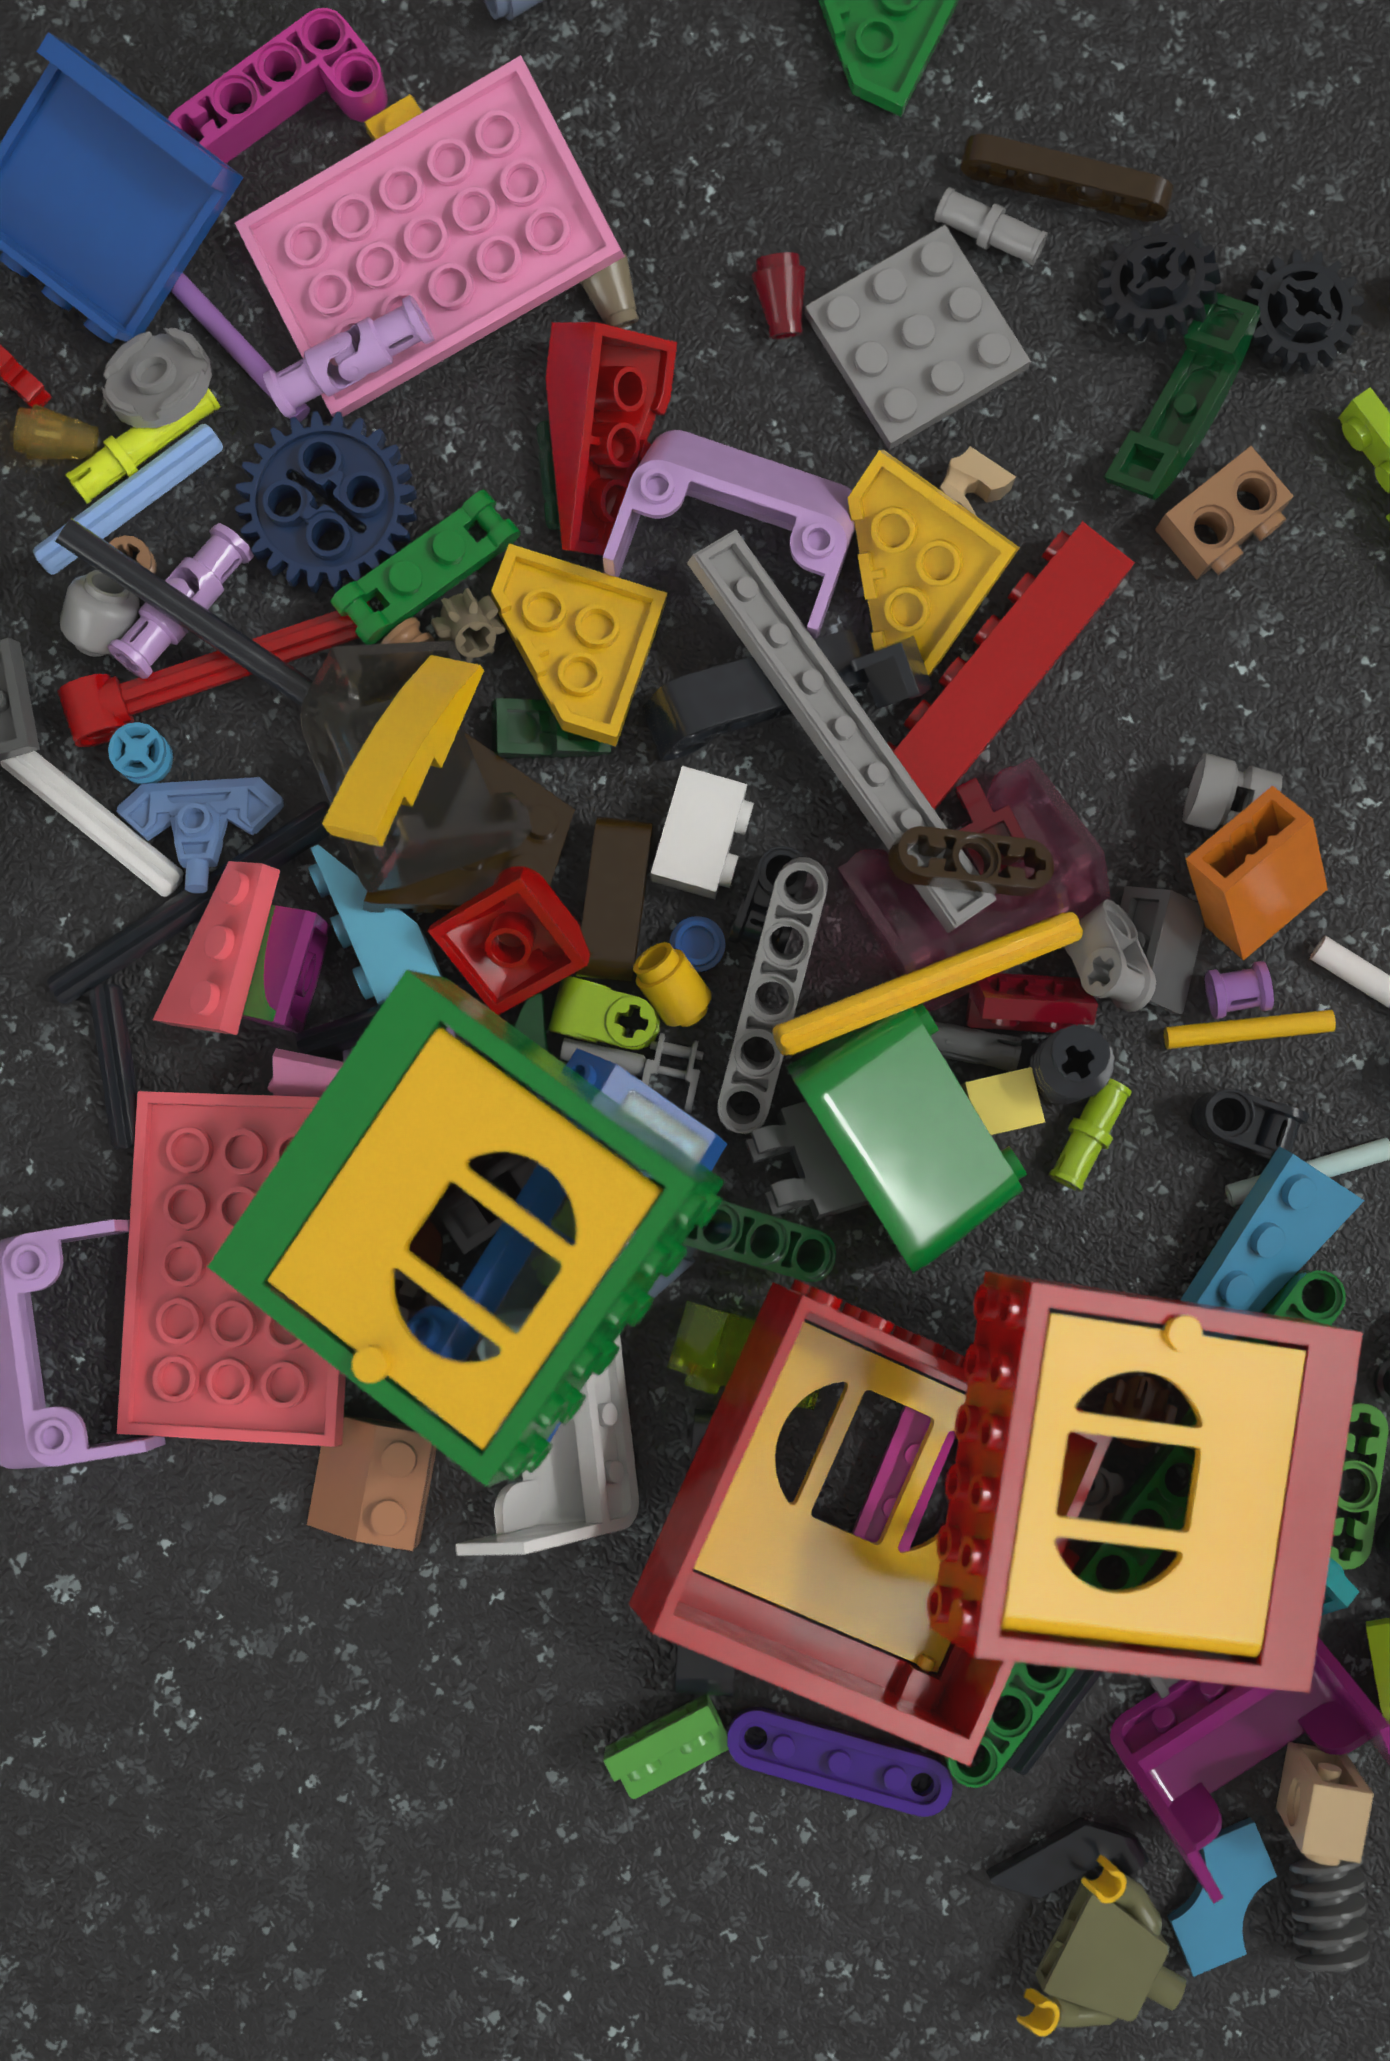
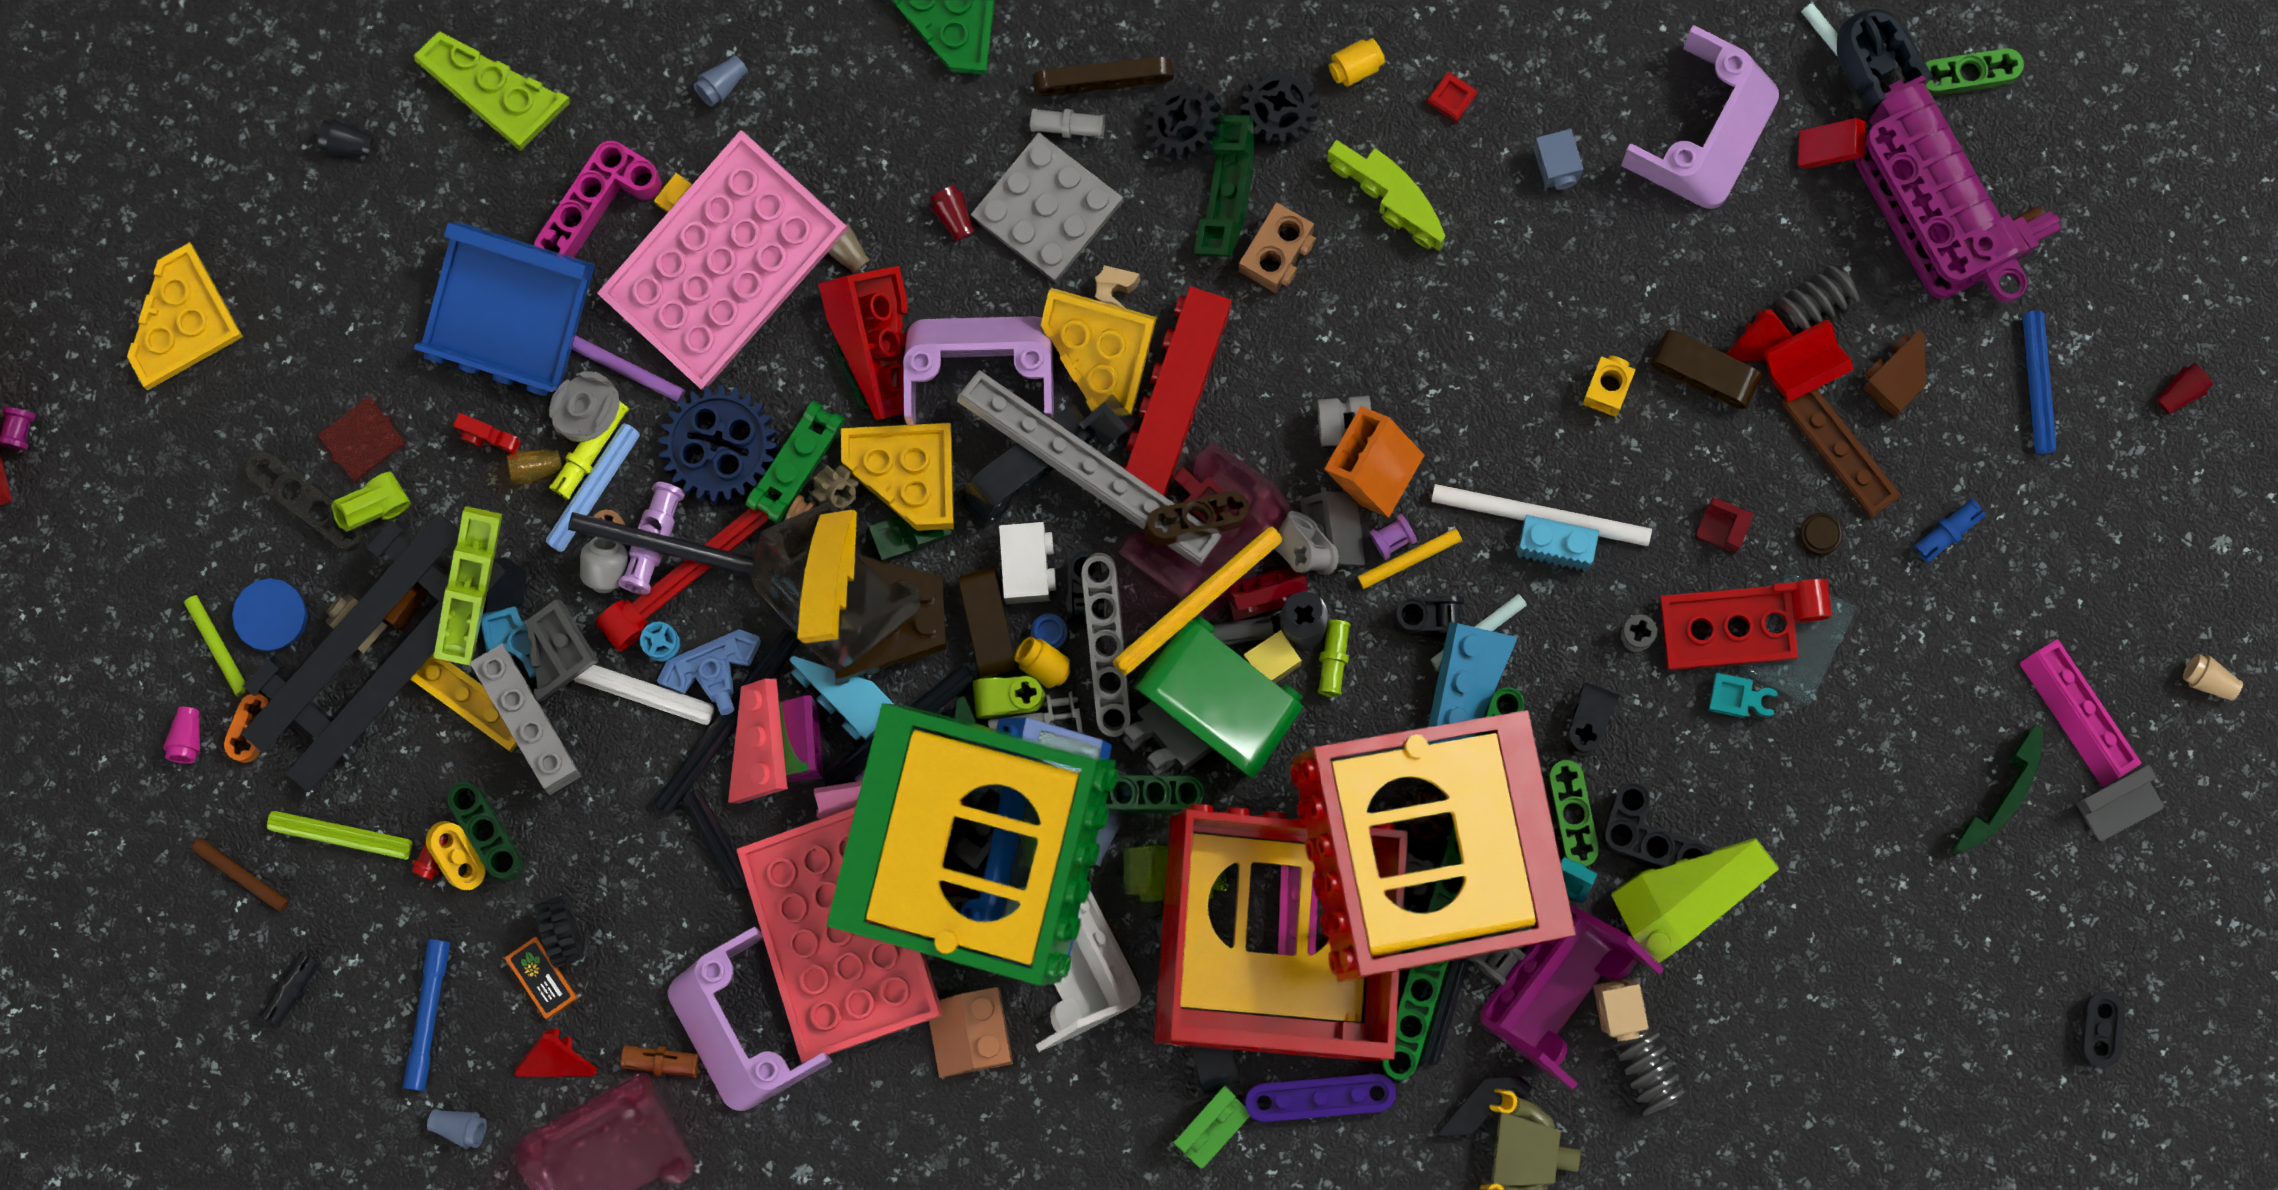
camera: 10 degrees left, 5 degrees down
lavender piece [263,295,434,418] -> none
red slope [428,866,591,1015] -> none
dark azure tile [1167,1818,1277,1976] -> none

